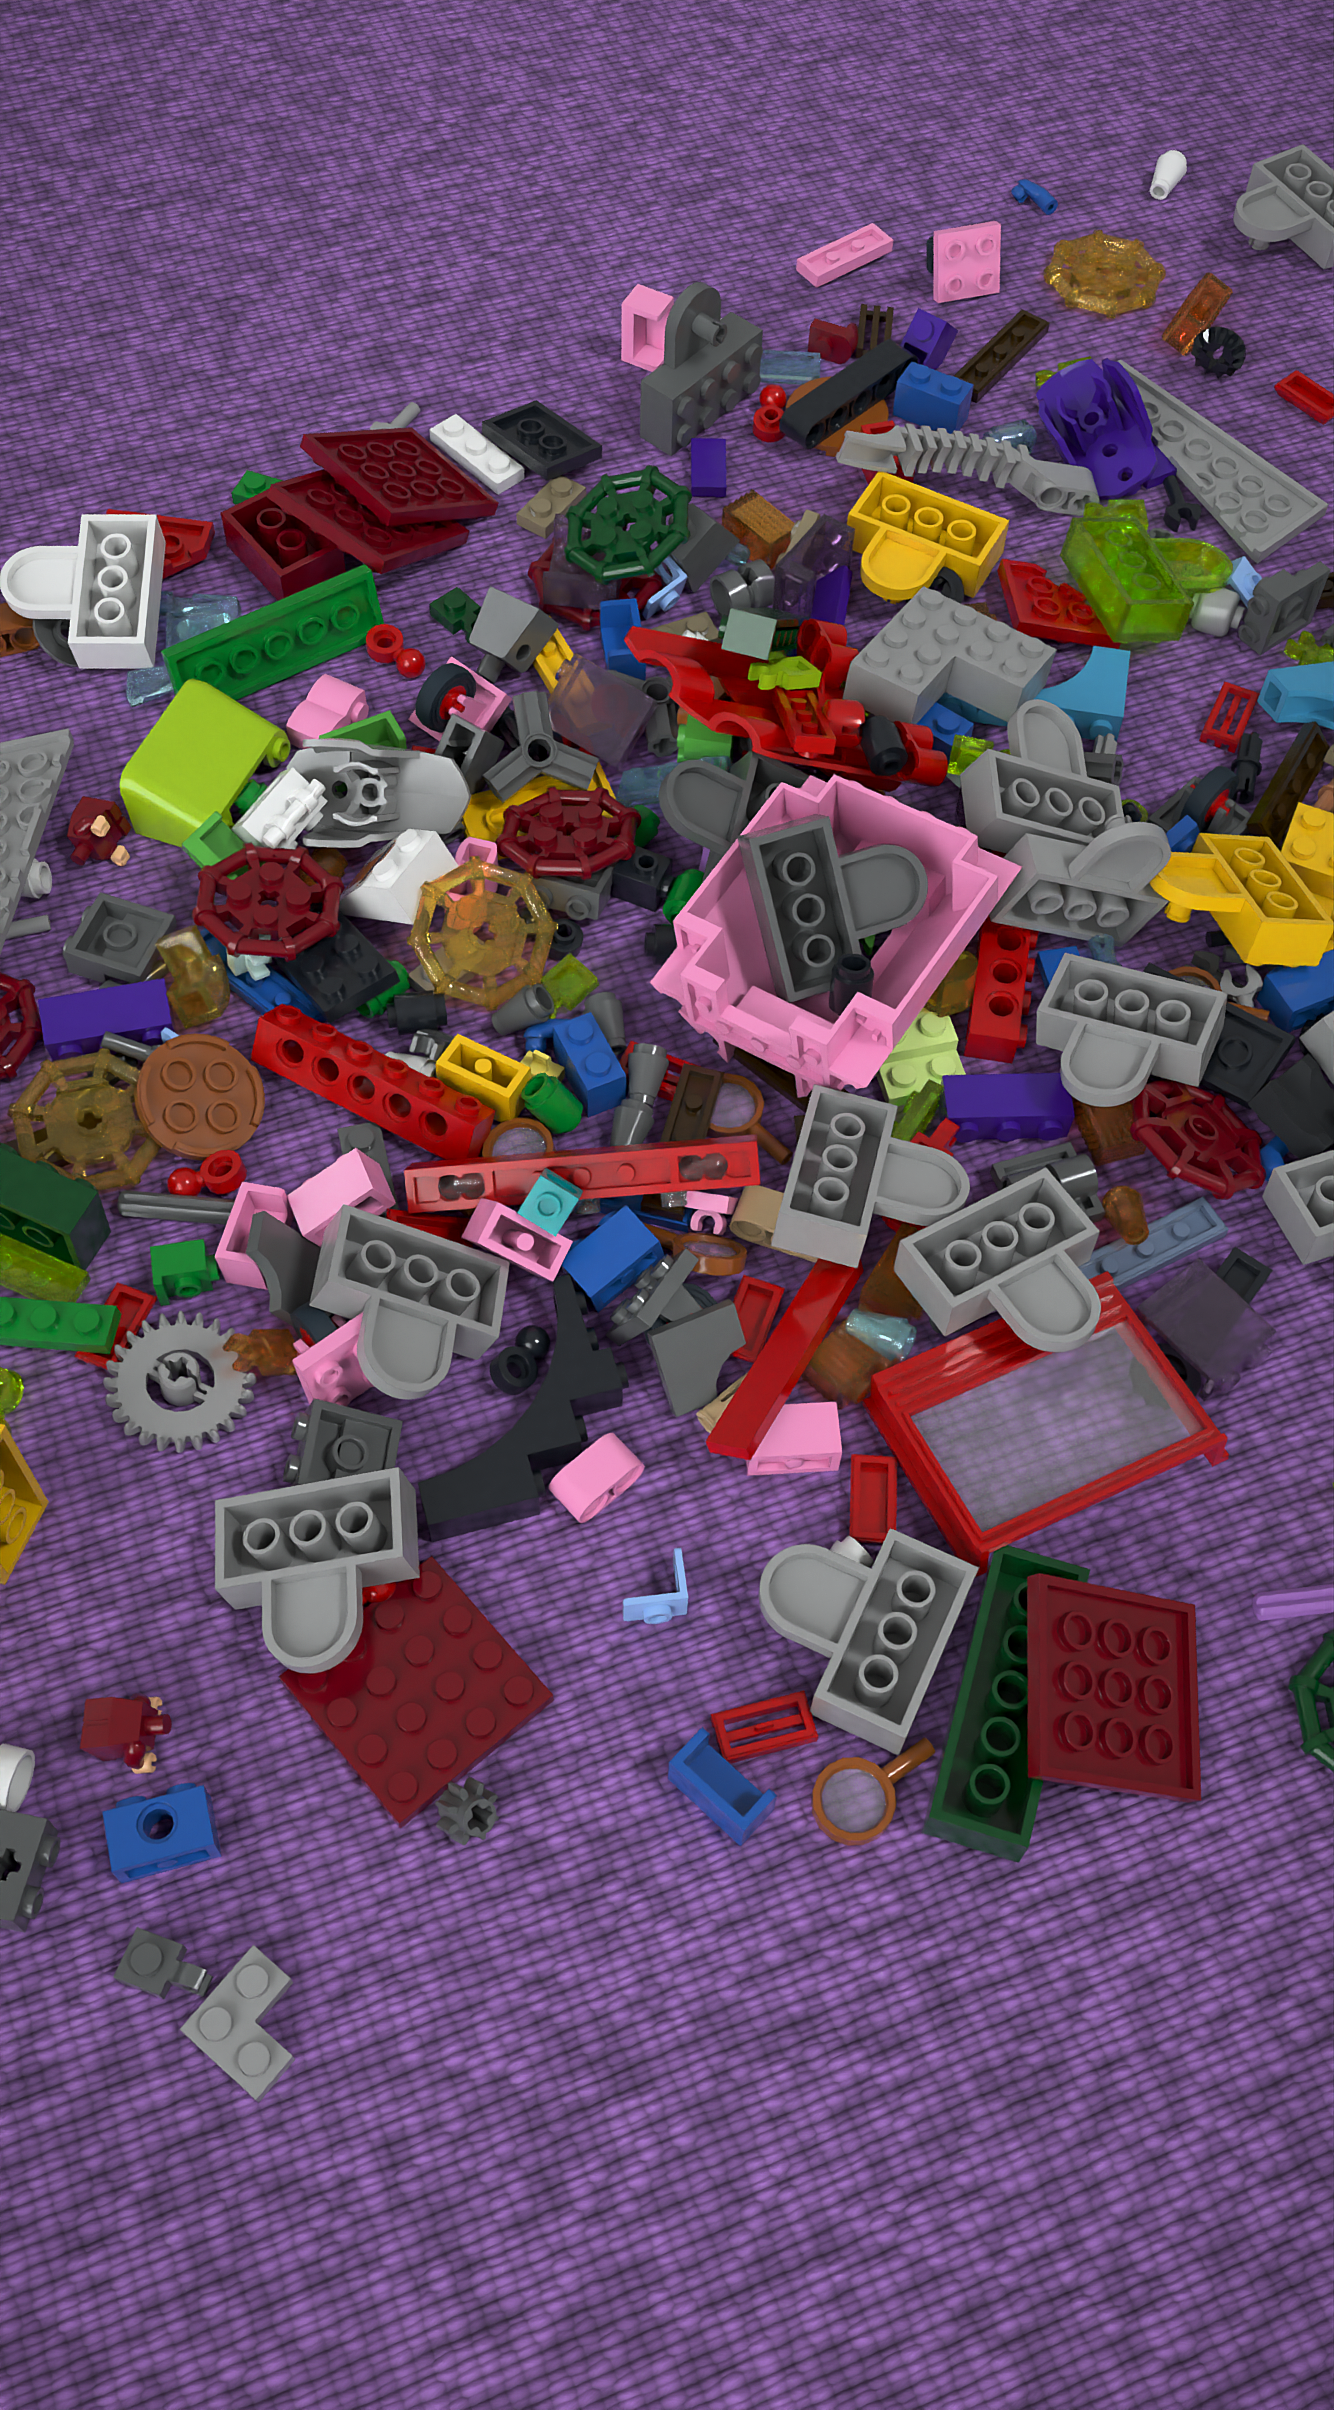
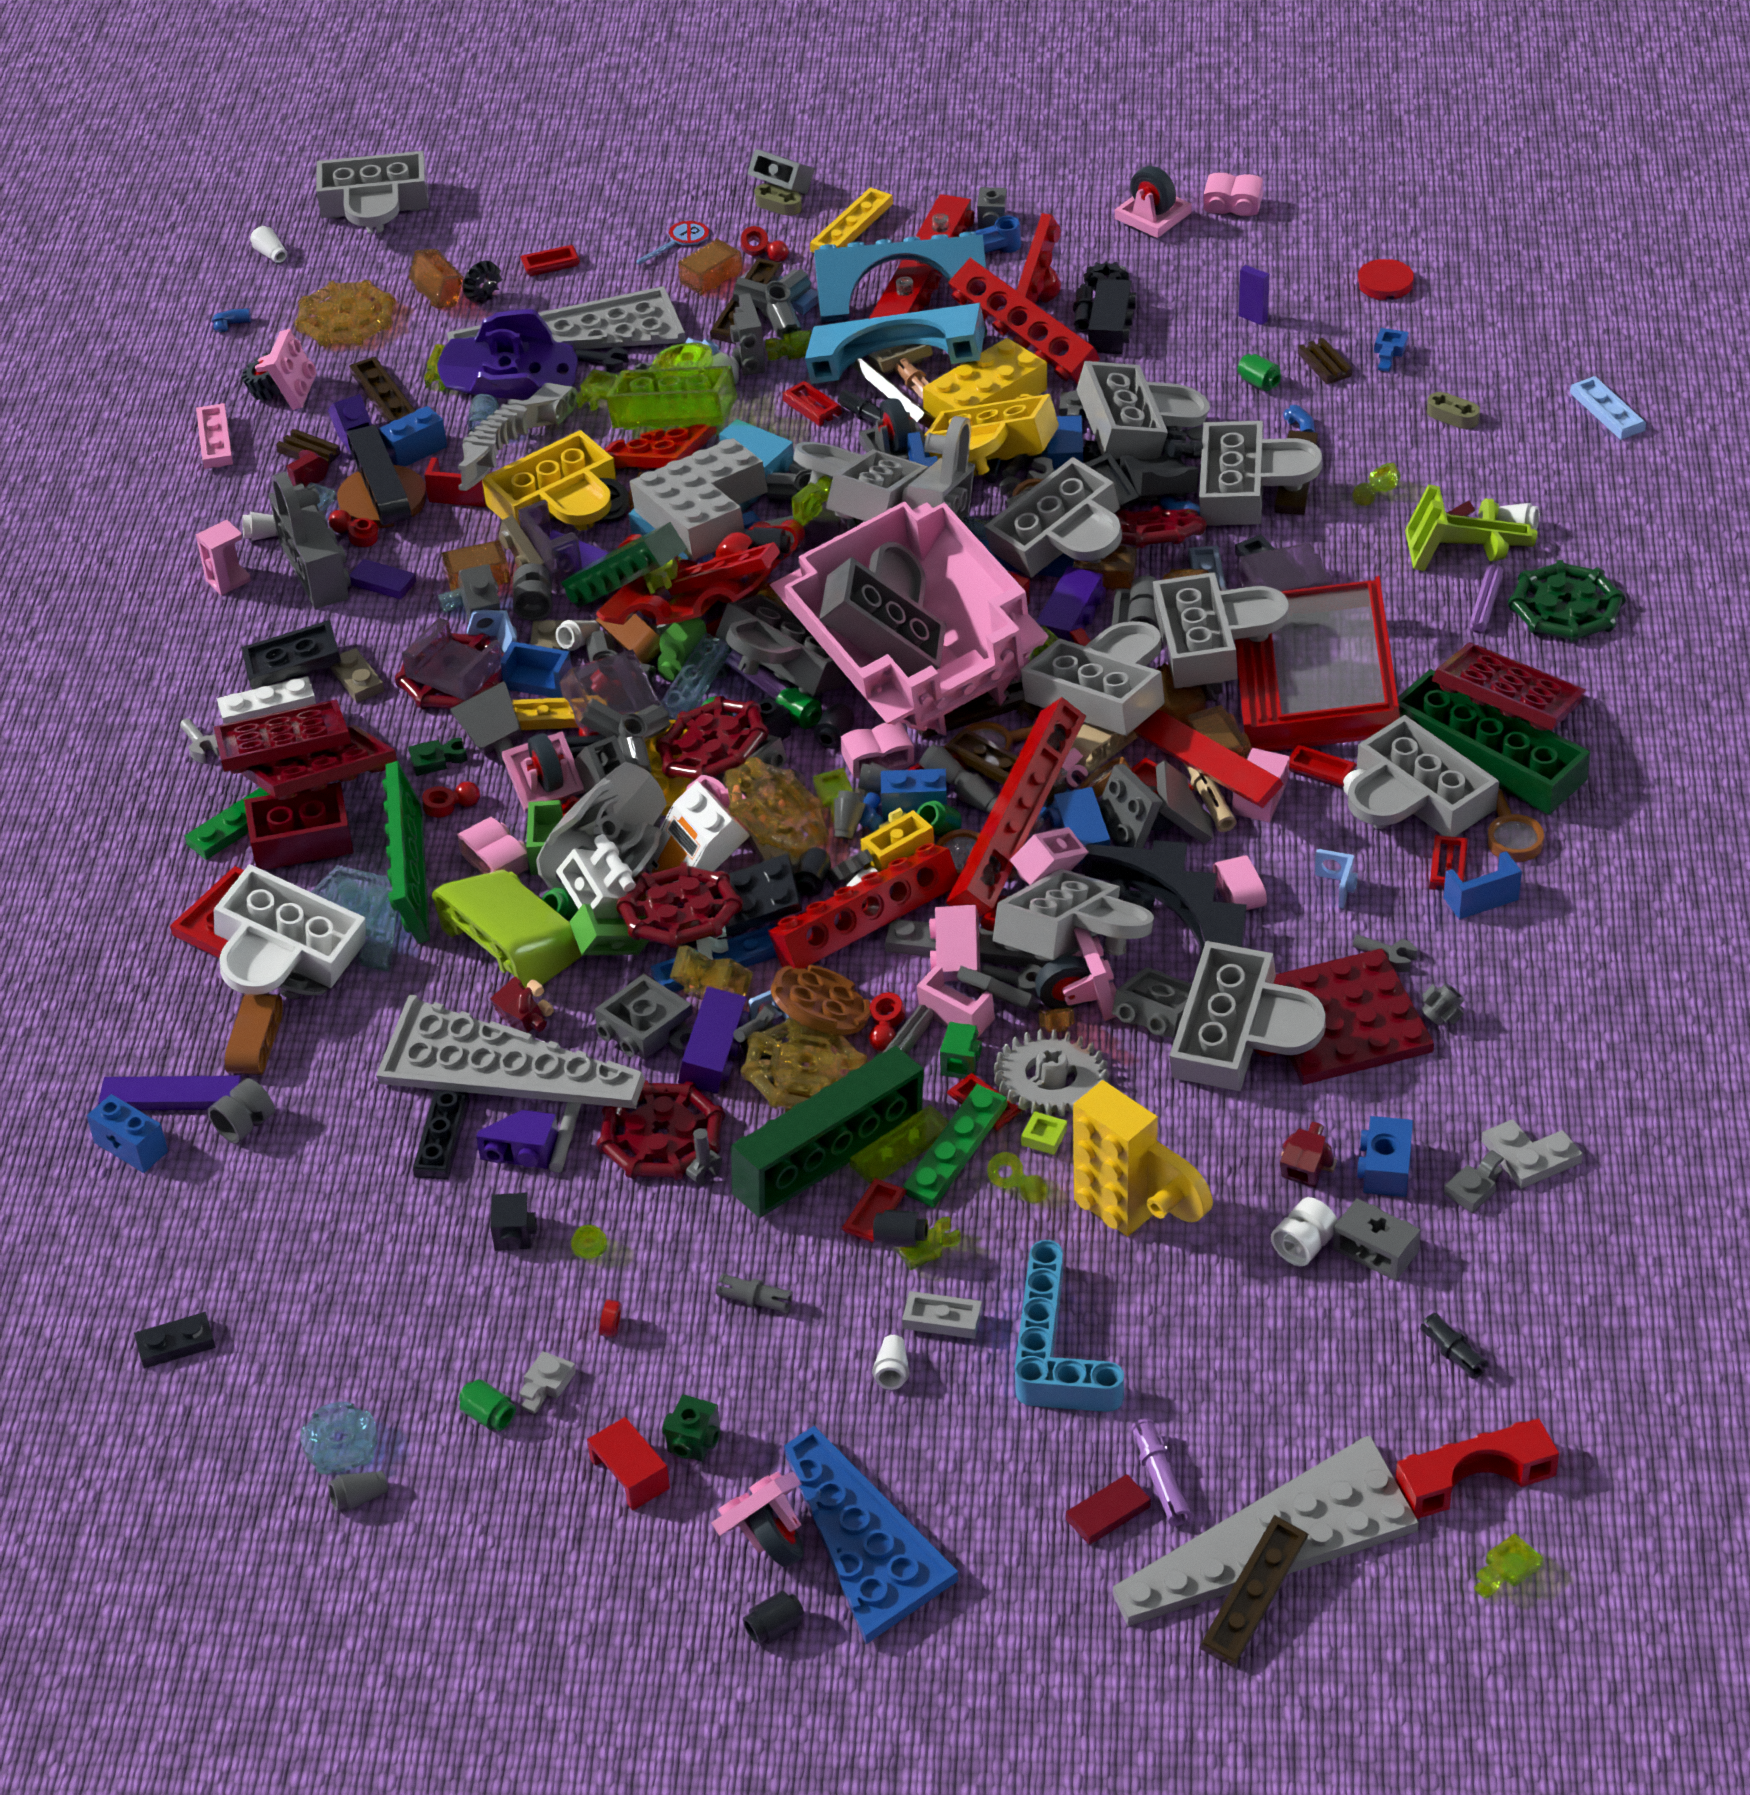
camera: 60 degrees left, 15 degrees down
teal brick [517,1168,583,1237] -> none
dark green plate [563,465,692,585] -> none
black brick [829,954,874,1016] -> none
clear light blue cone [845,1308,917,1361] -> none
none -> bright pink brick [841,722,914,778]
none -> lime plate [1021,1111,1067,1155]
none -> dark grey bar [1353,934,1418,972]

